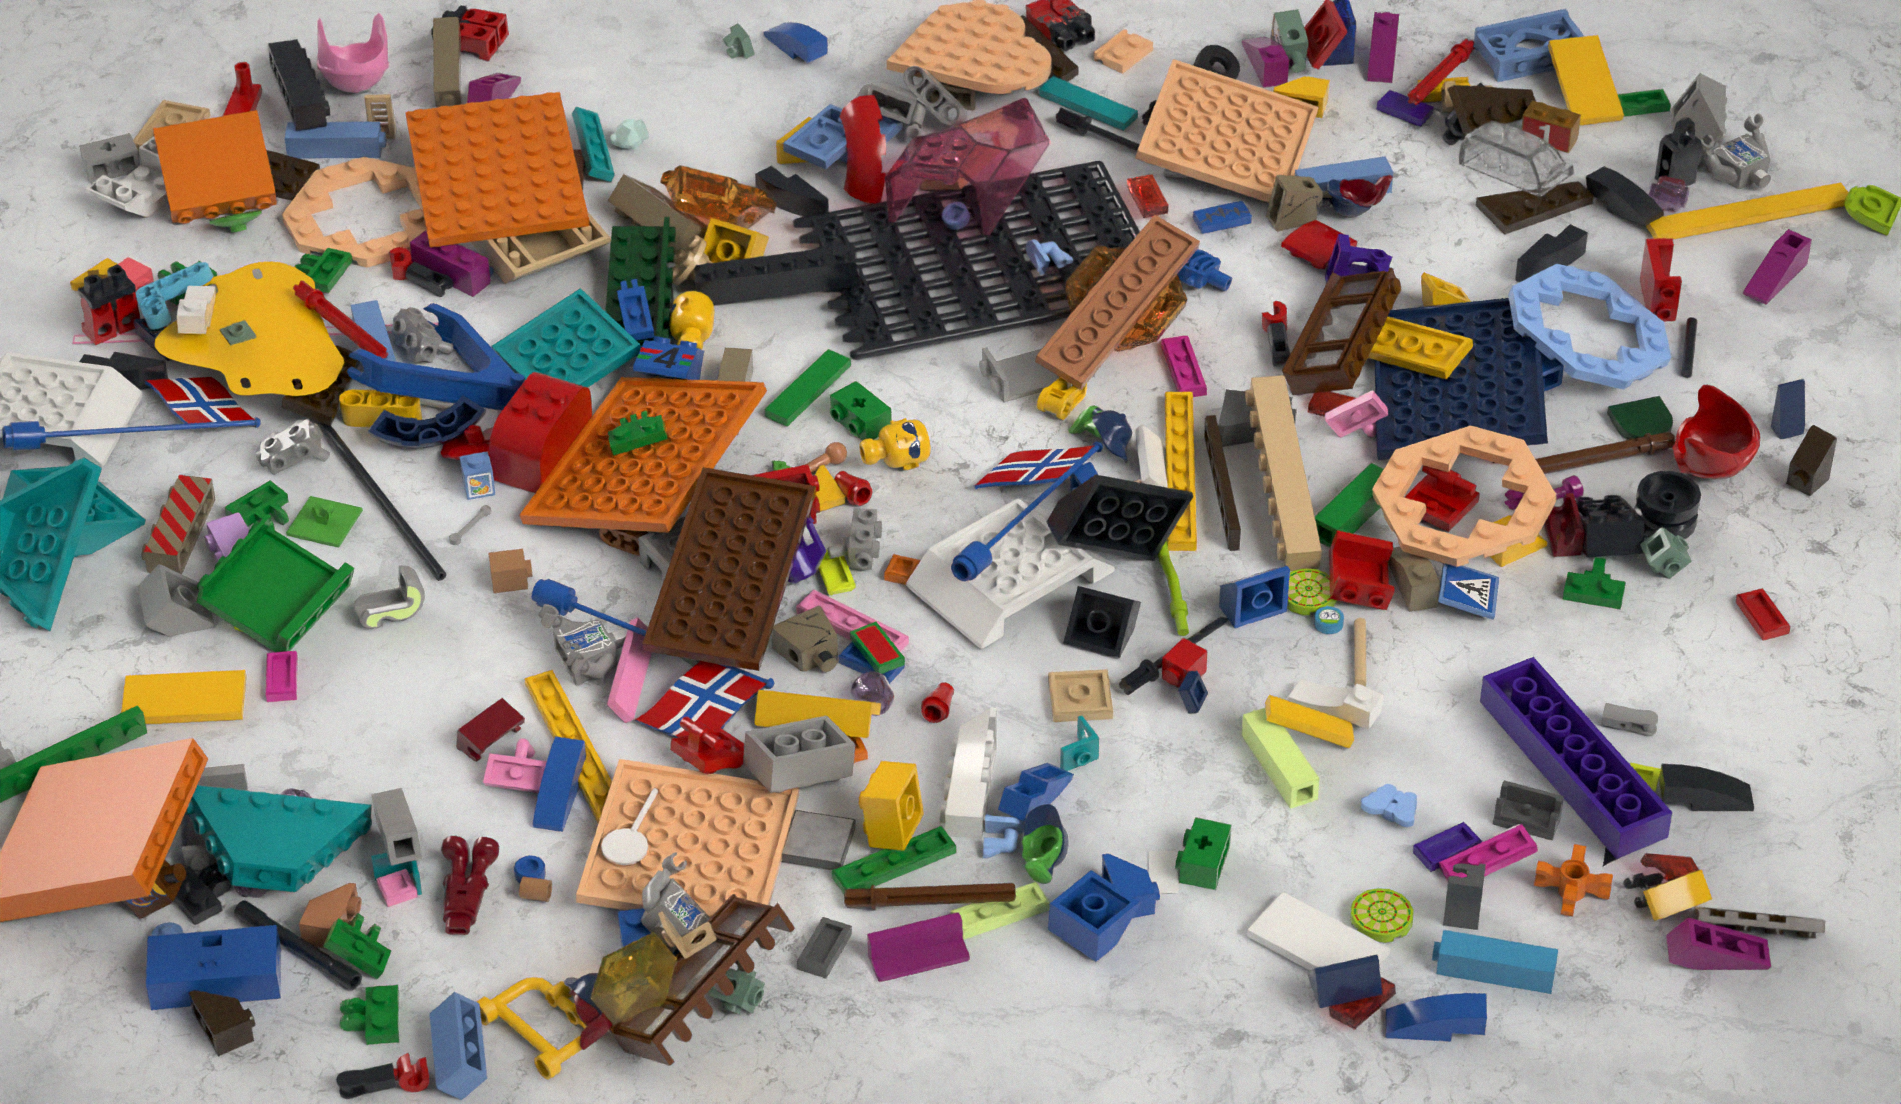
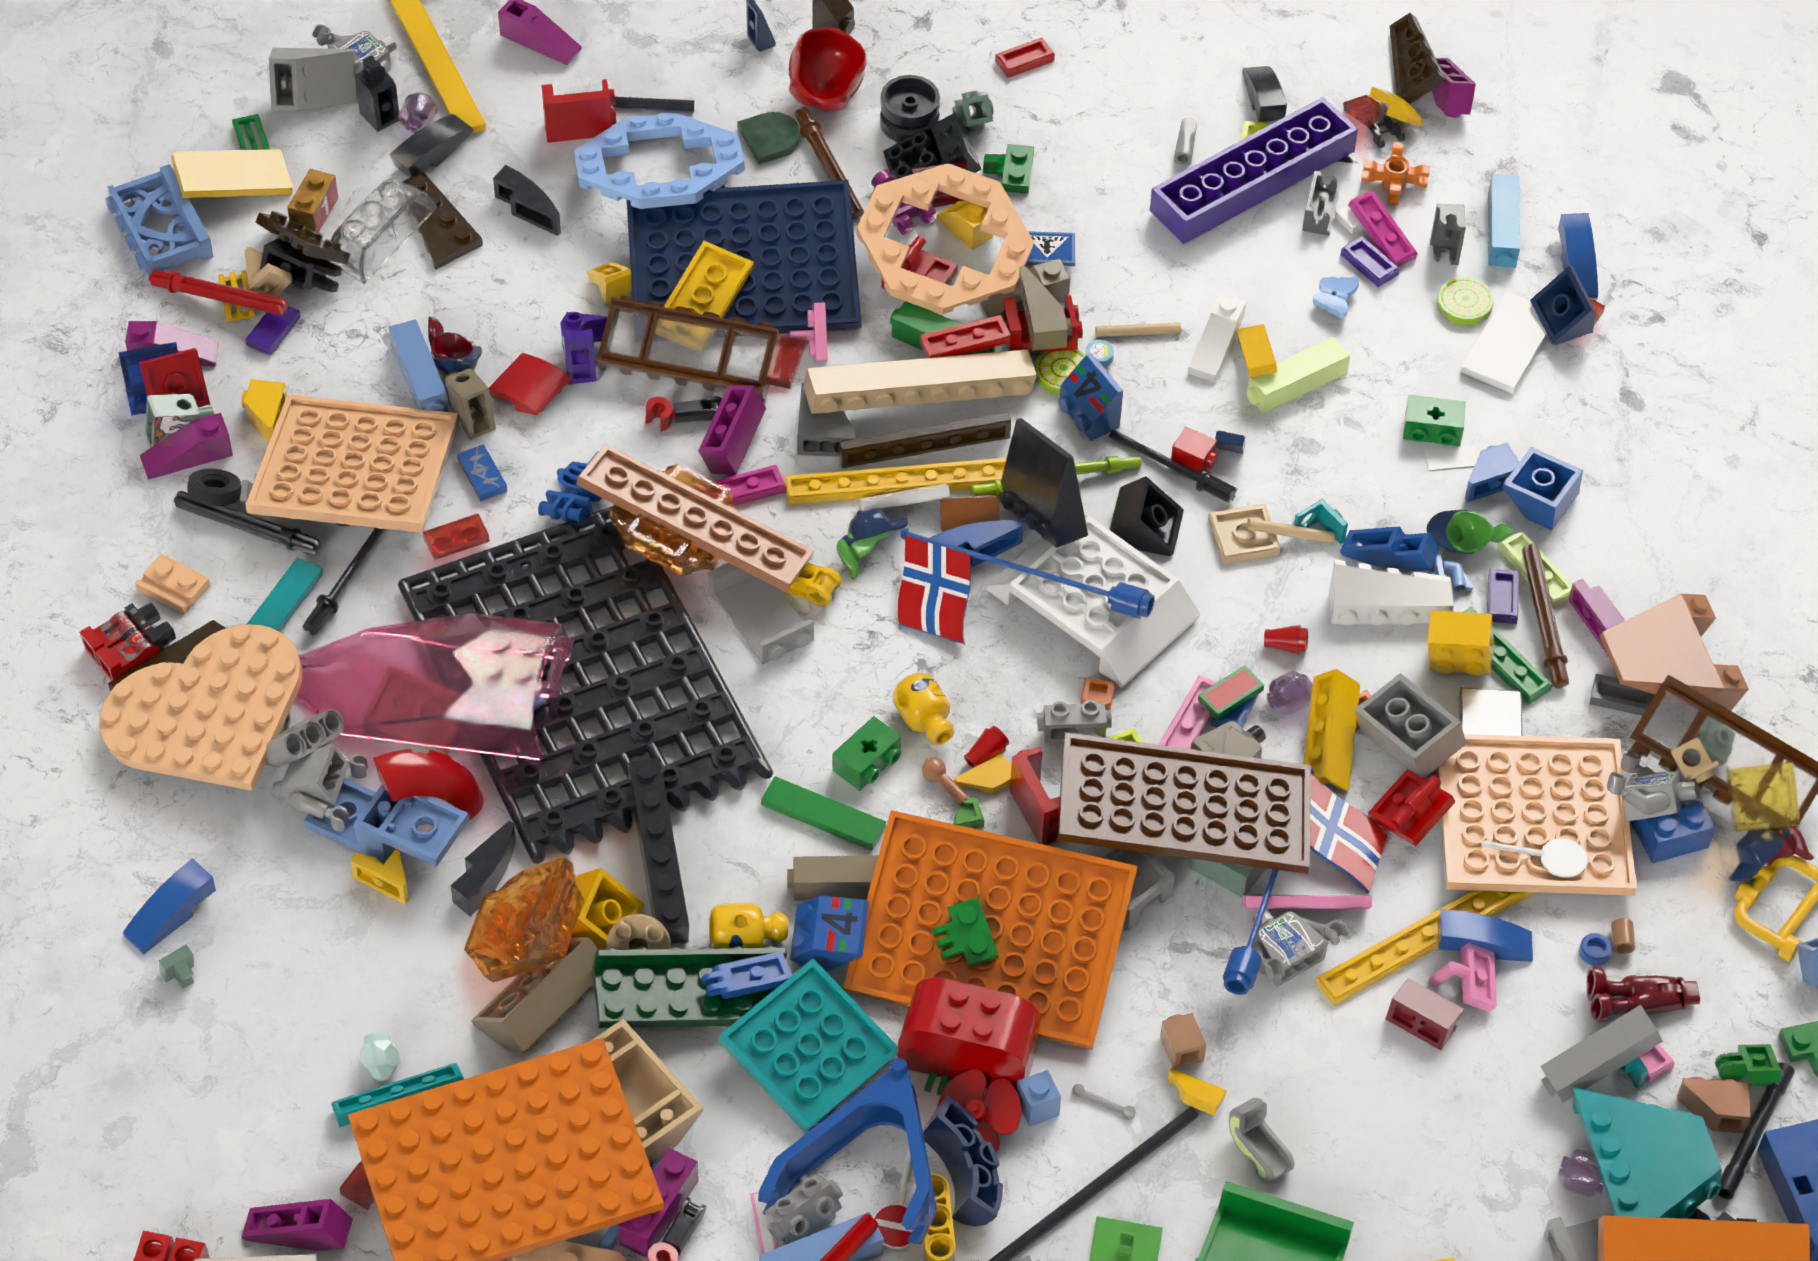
camera: 100 degrees left, 10 degrees up
dark pink tile [266,651,298,702] -> none
light blue piece [1026,239,1073,275] -> none
none -> magenta brick [698,385,766,475]
none -> plate [920,315,1011,358]
none -> dark tan slope [1018,266,1072,351]
none -> yellow tile [1167,1068,1227,1115]
none -> tan bar [1247,518,1335,544]
none -> tile [1487,568,1519,624]
none -> wedge [1600,593,1749,711]

